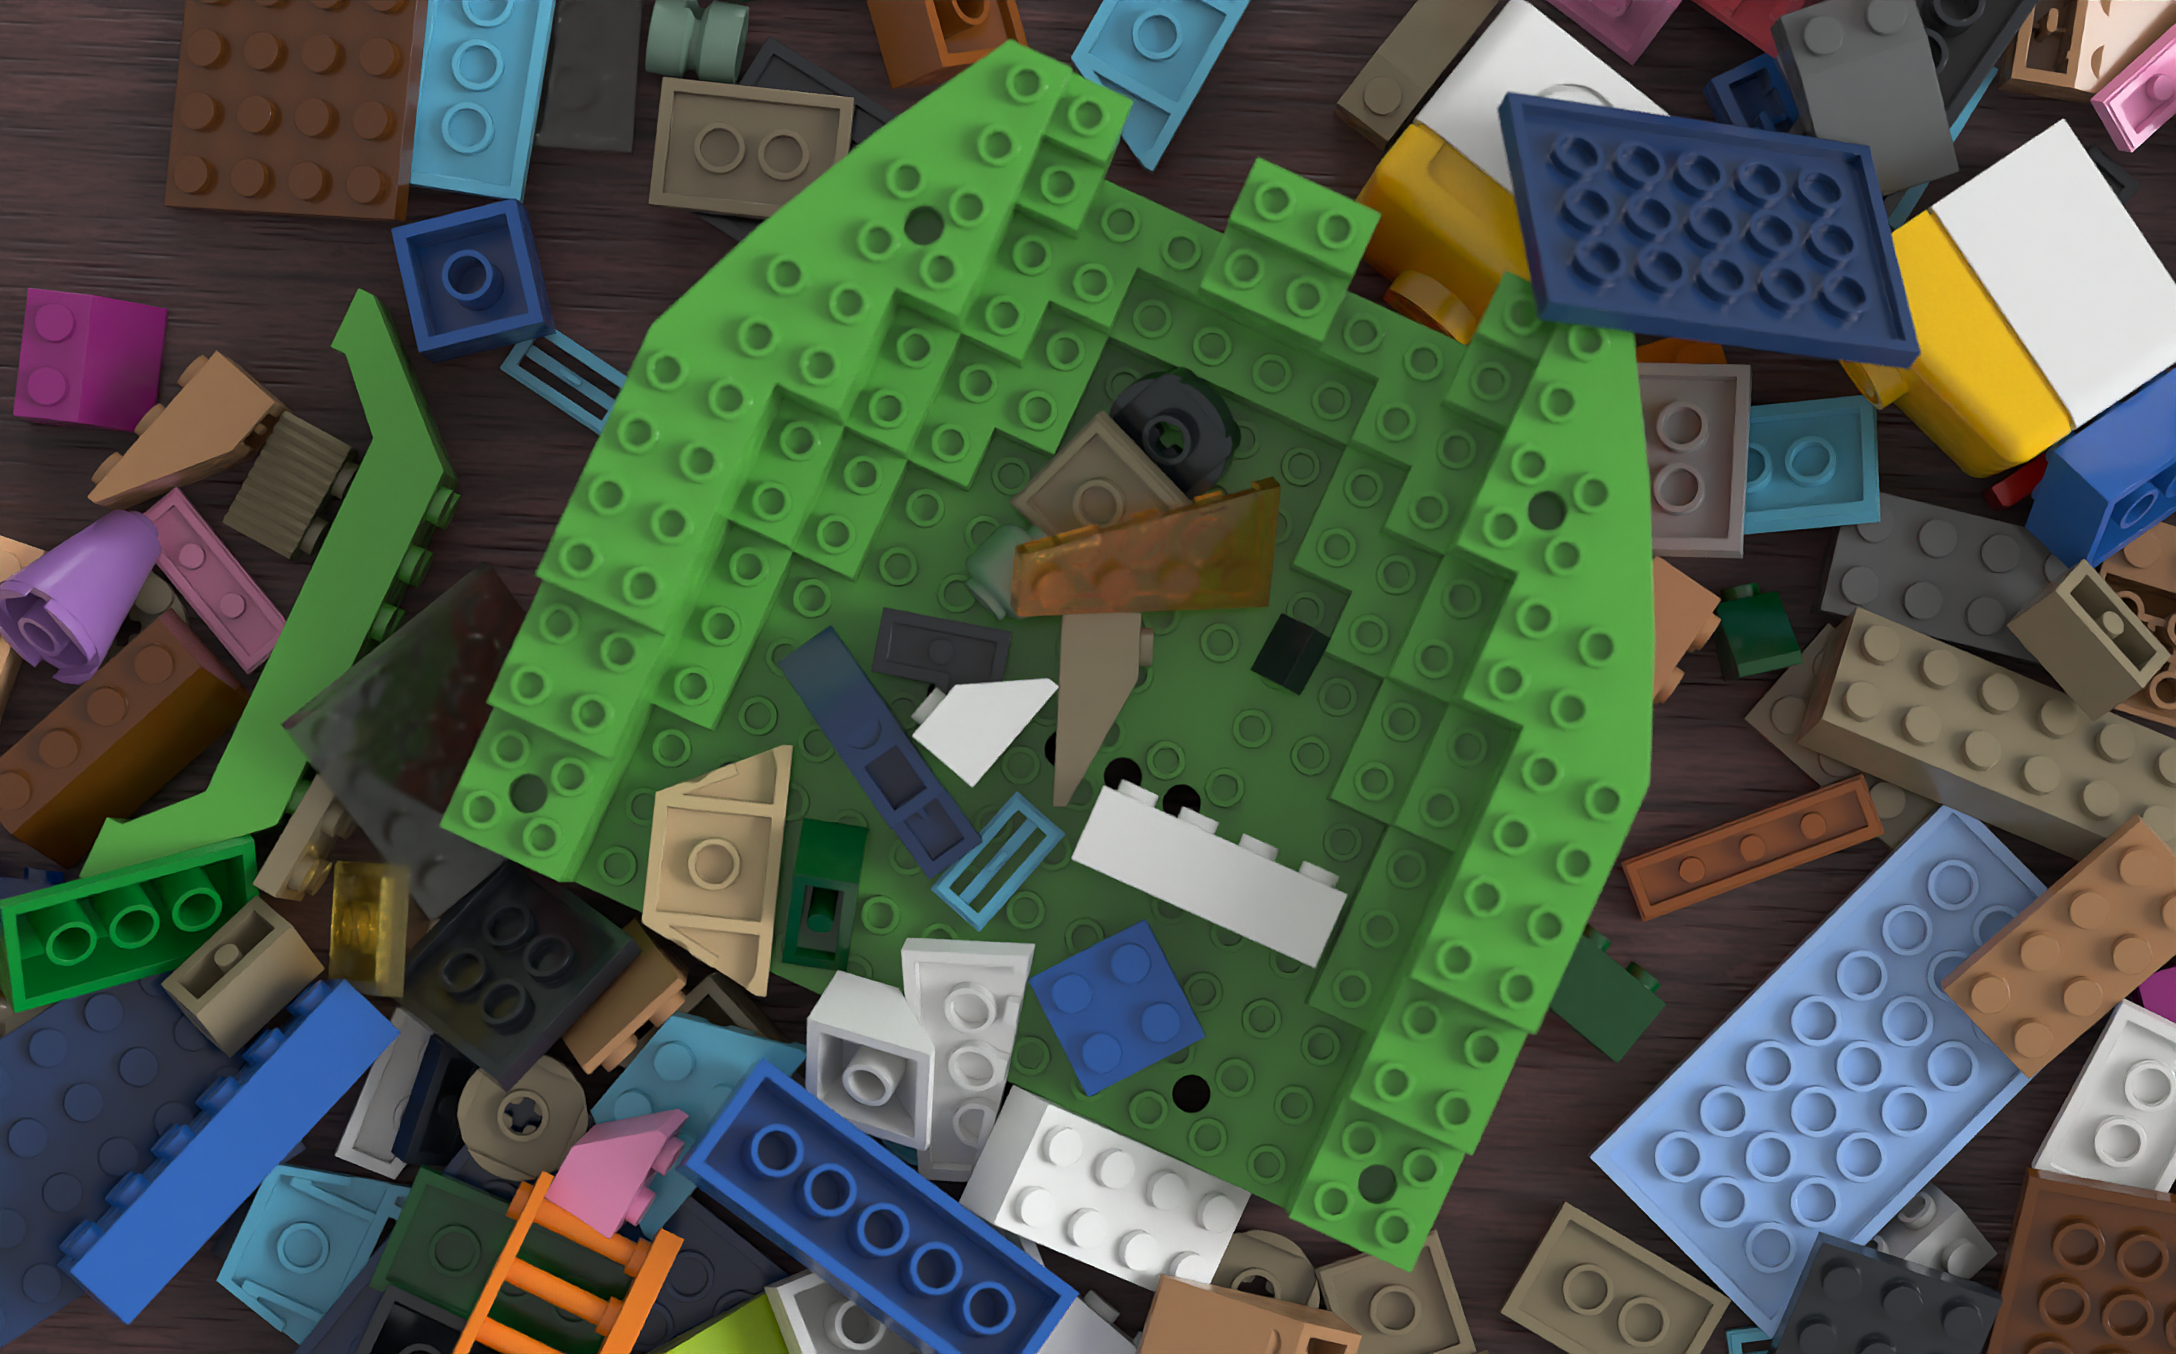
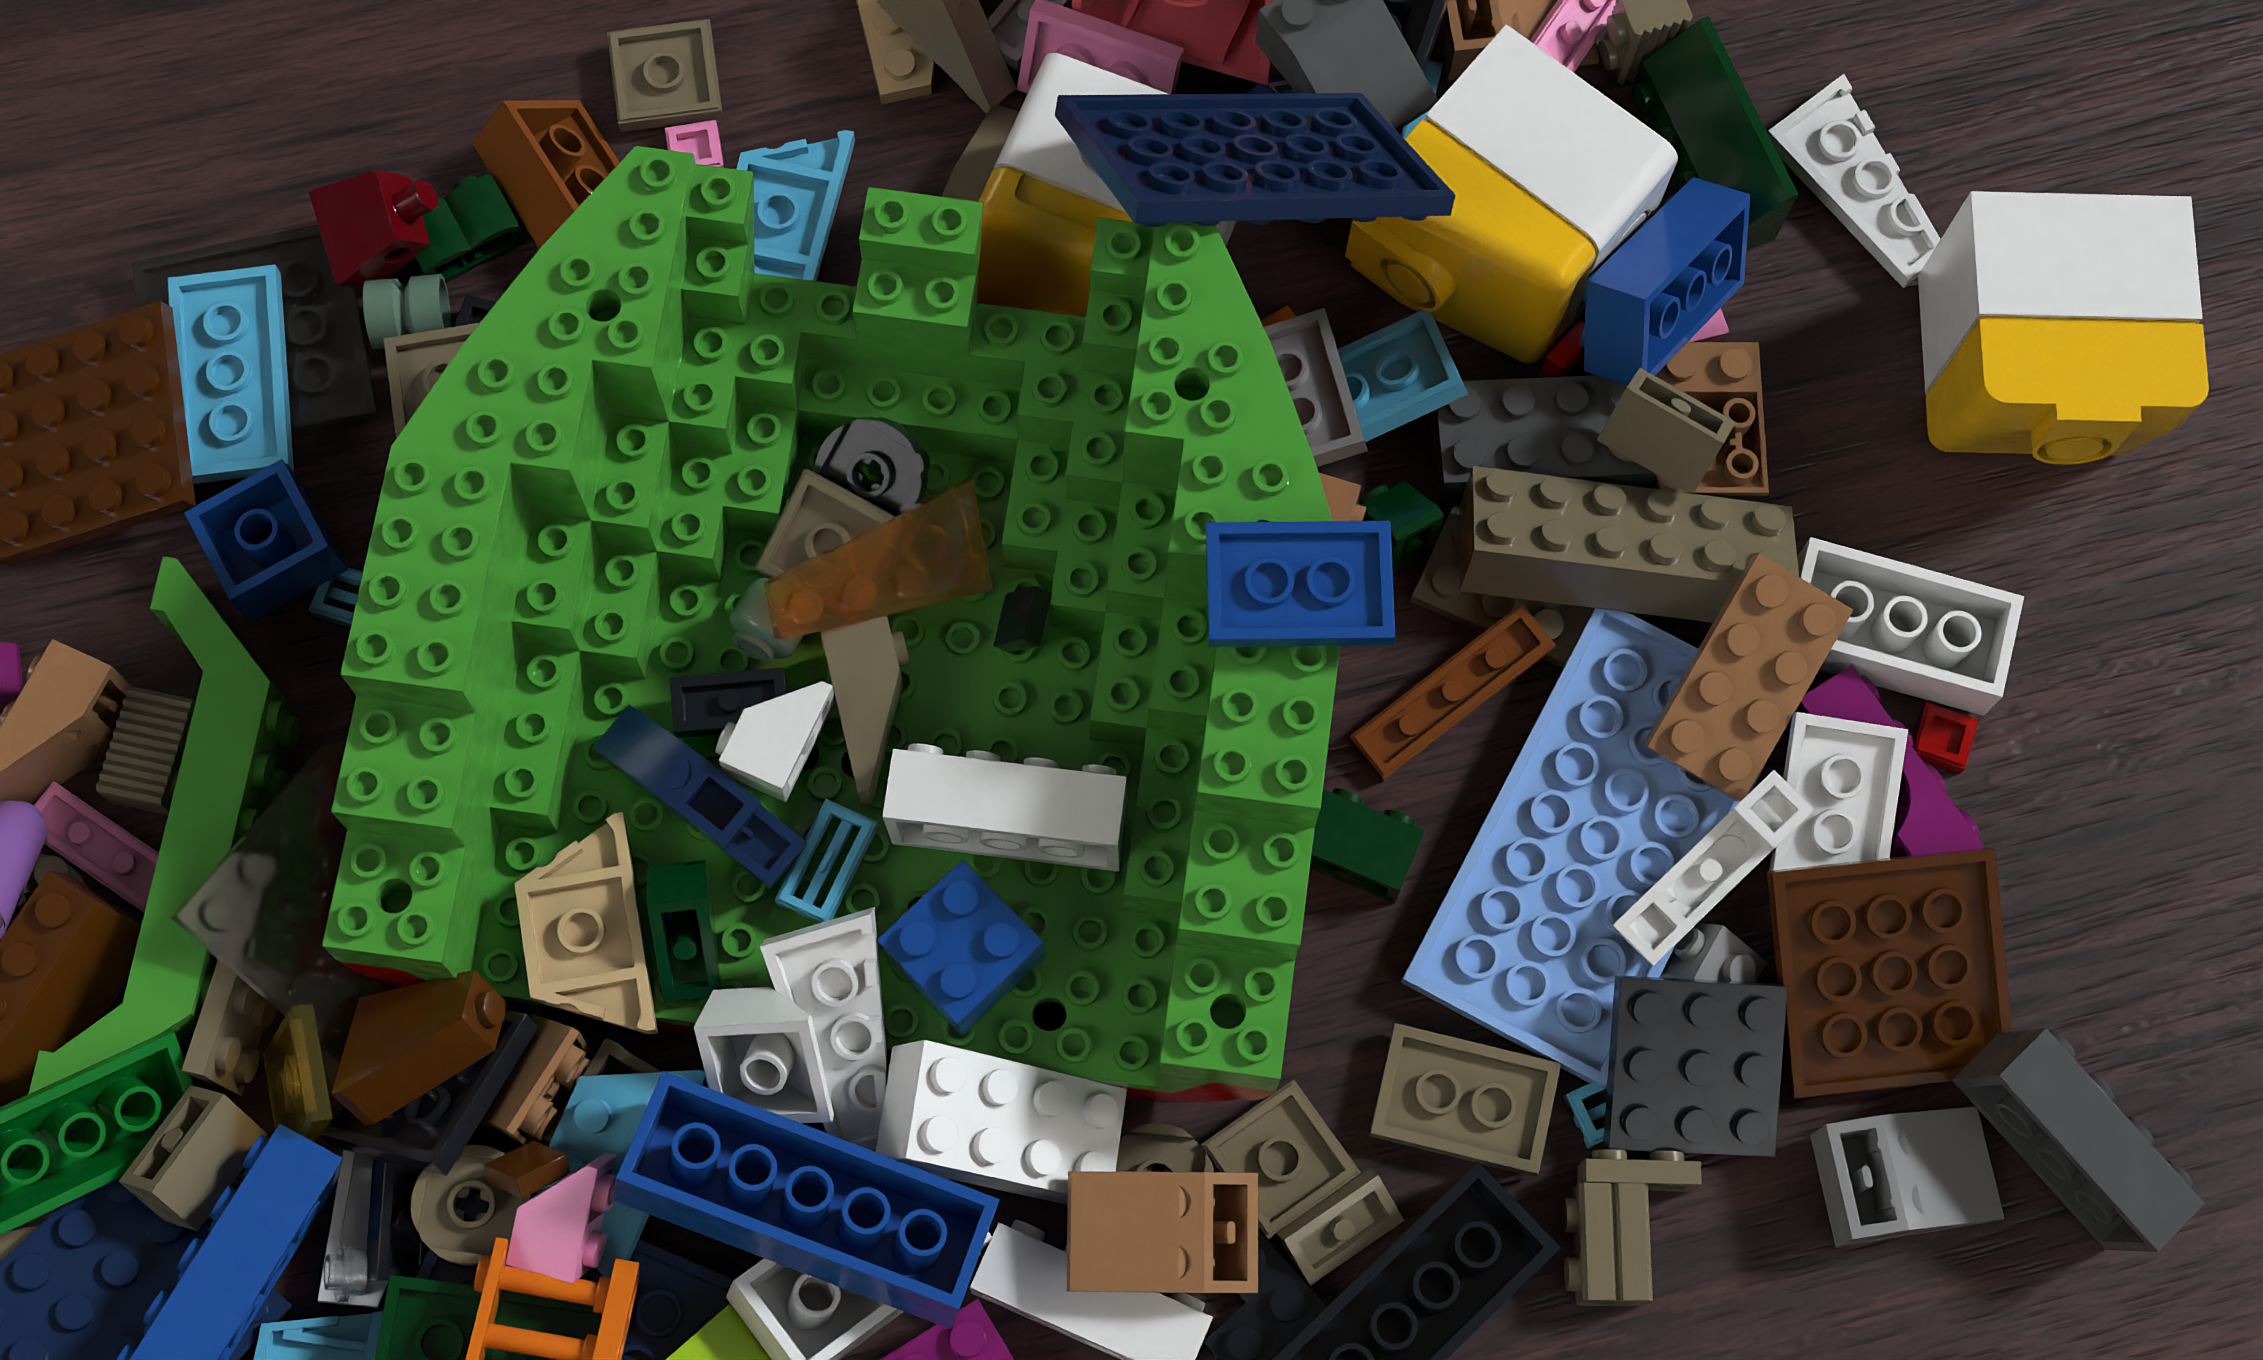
camera: 15 degrees left, 15 degrees down
none -> clear plate [324,1242,367,1302]
none -> reddish brown slope [331,969,507,1126]
none -> reddish brown tile [484,1141,570,1198]
none -> blue plate [1205,521,1395,647]
none -> white slope [1612,770,1814,966]

